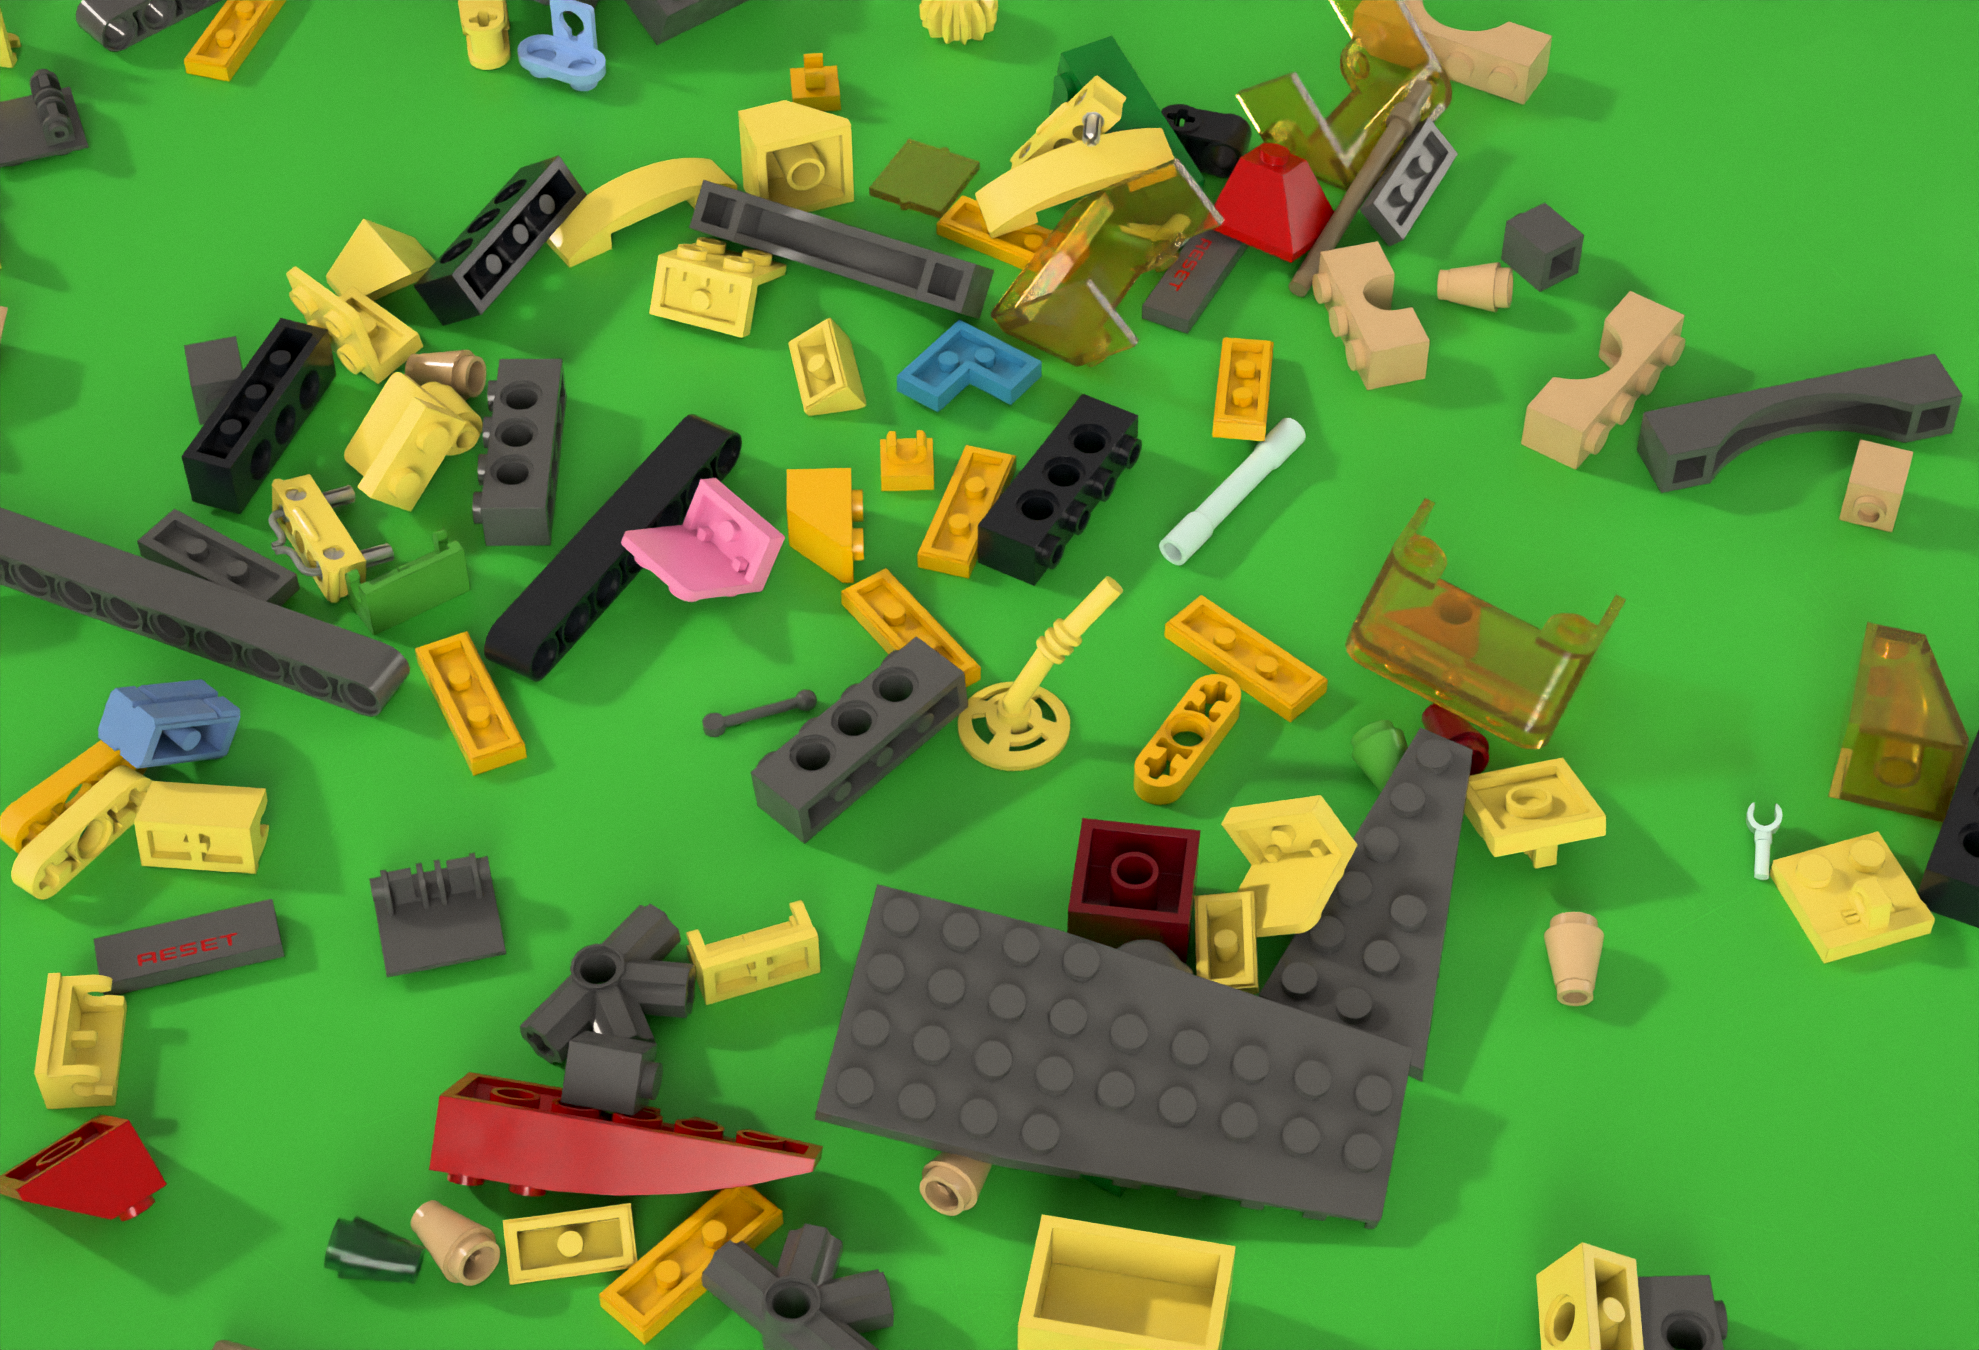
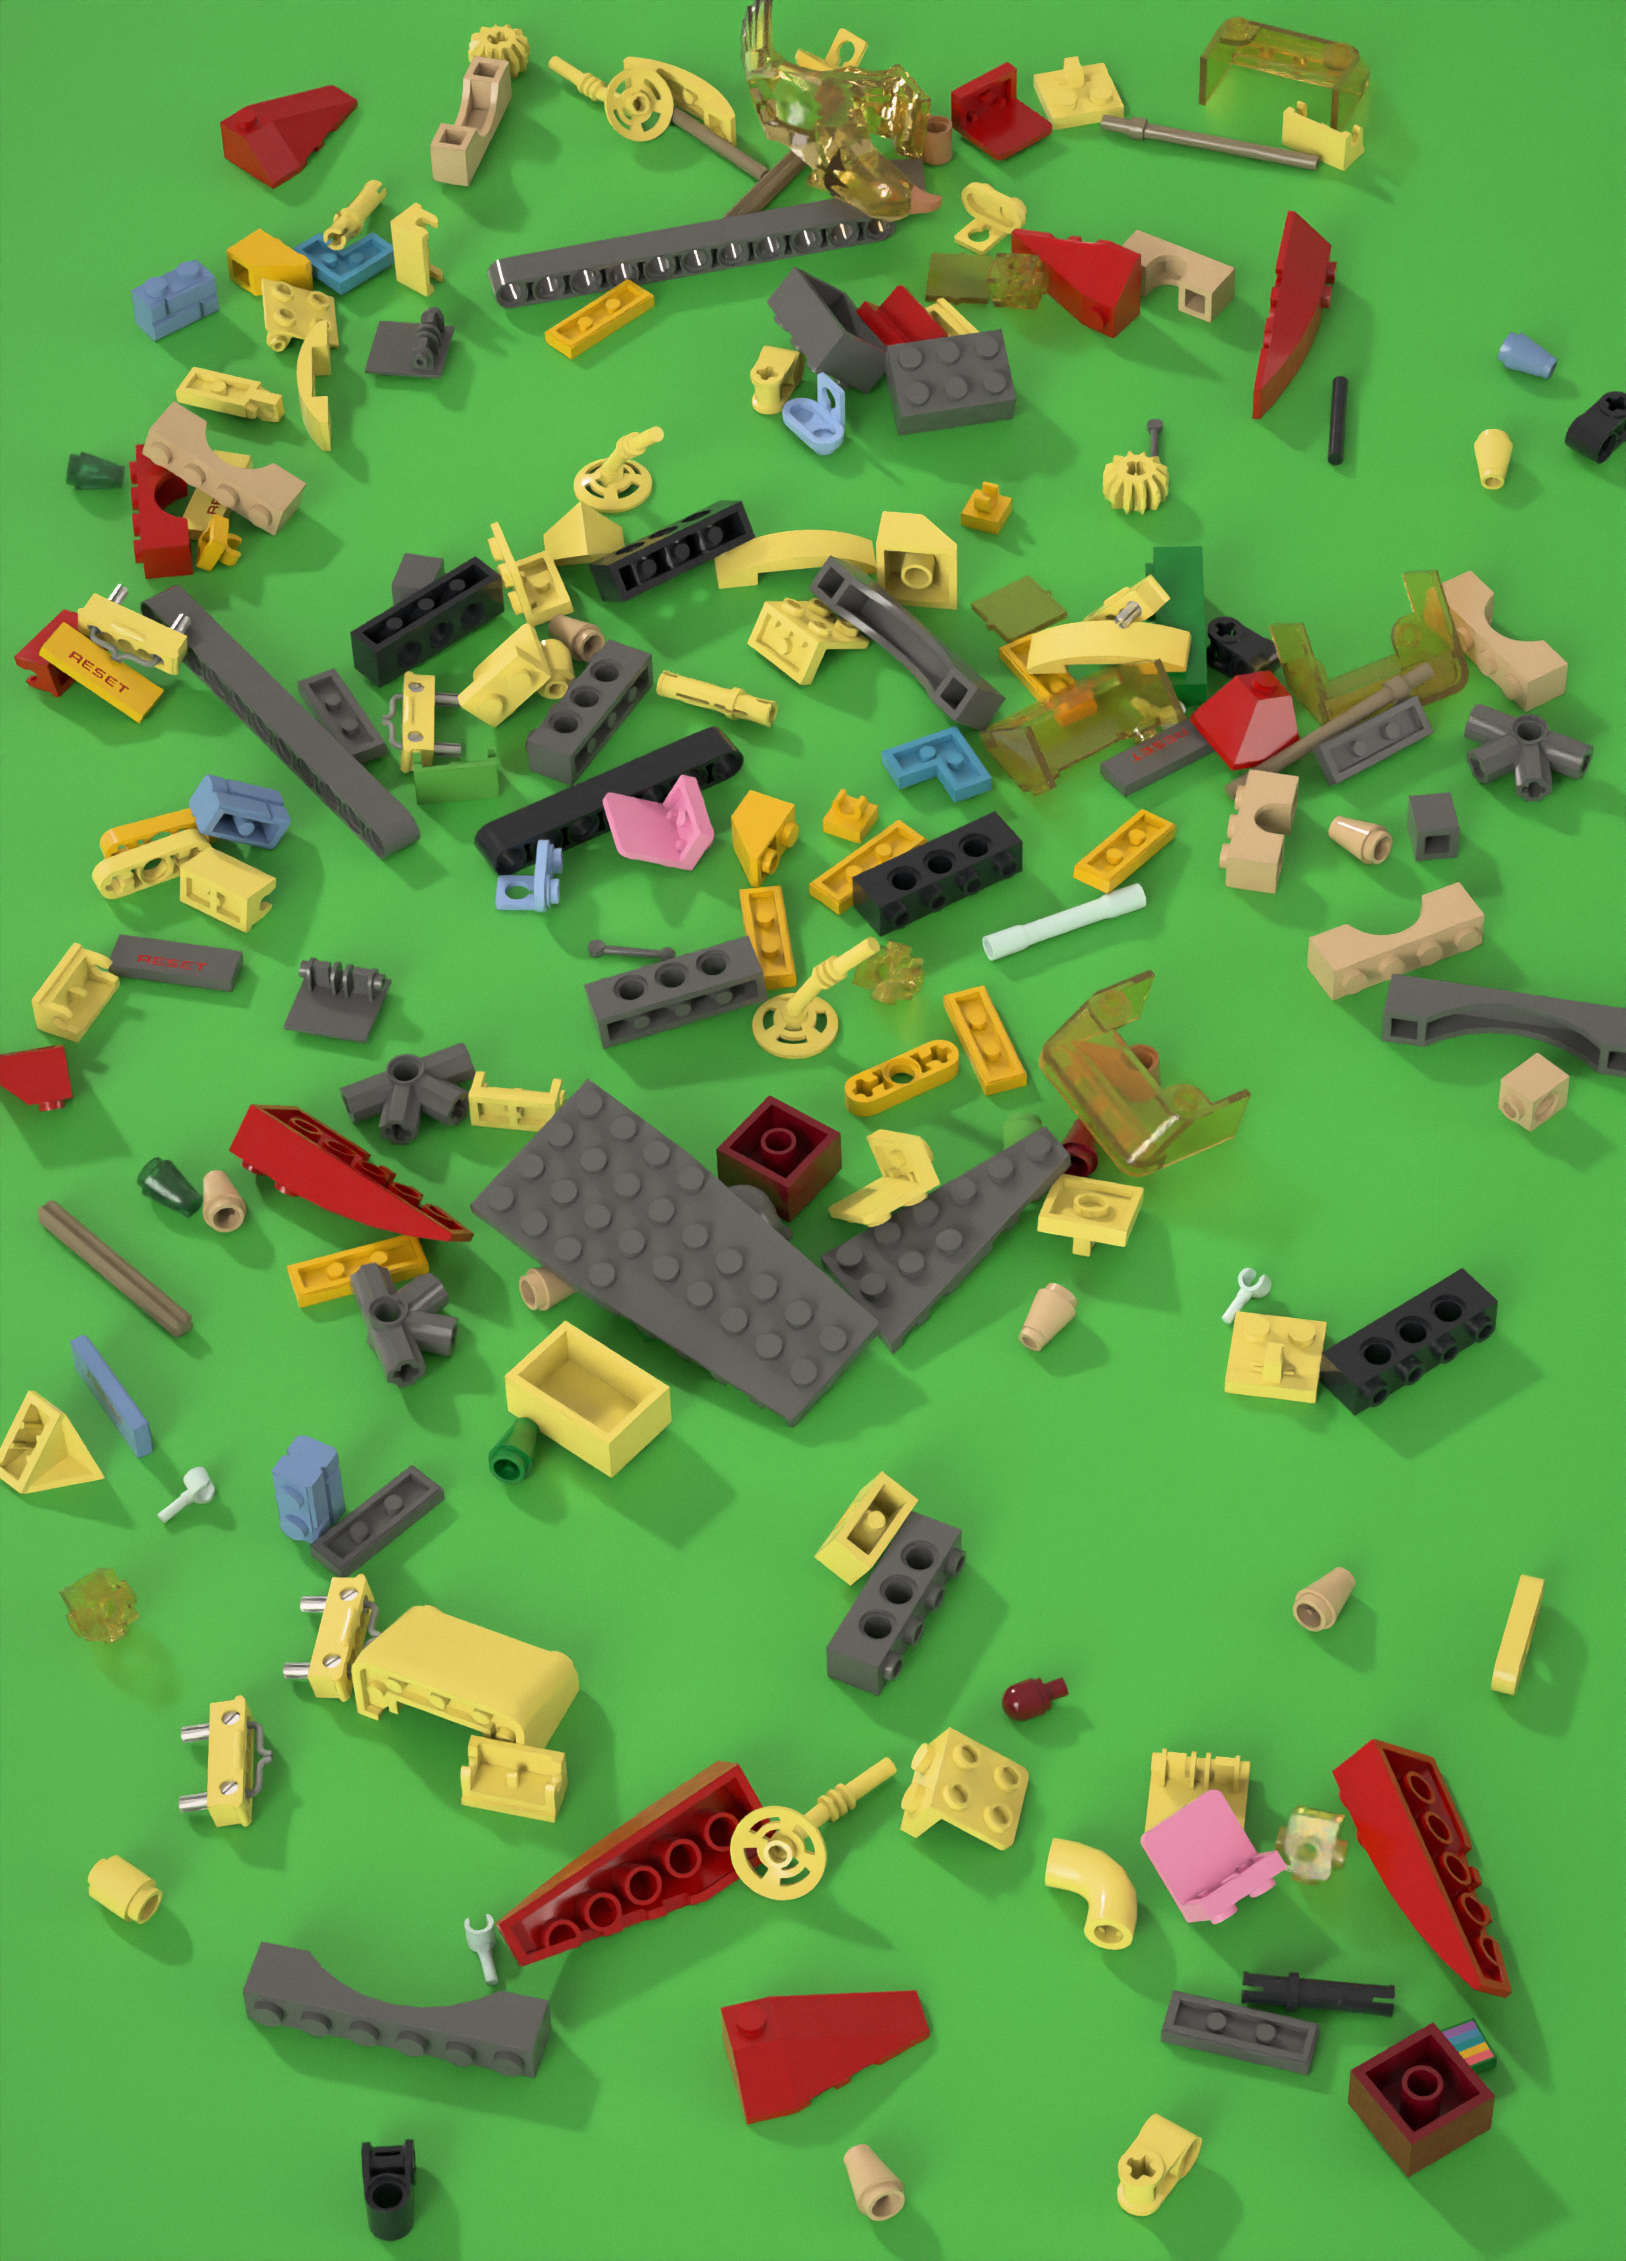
camera: 30 degrees right, 0 degrees up
yellow tile [415,631,527,776] -> none
light yellow slope [503,1203,638,1285] -> none
dark grey brick [561,1031,663,1116] -> none
light yellow slope [788,318,867,416] -> none
light yellow slope [1194,891,1259,995] -> none
clear yellow slope [1828,622,1969,822] -> none
none -> light blue bracket [495,840,563,912]
none -> light yellow dish [574,426,664,513]
none -> light yellow pin [656,670,778,727]
none -> clear yellow brick [852,940,925,1005]
none -> dark grey piece [1464,704,1594,802]

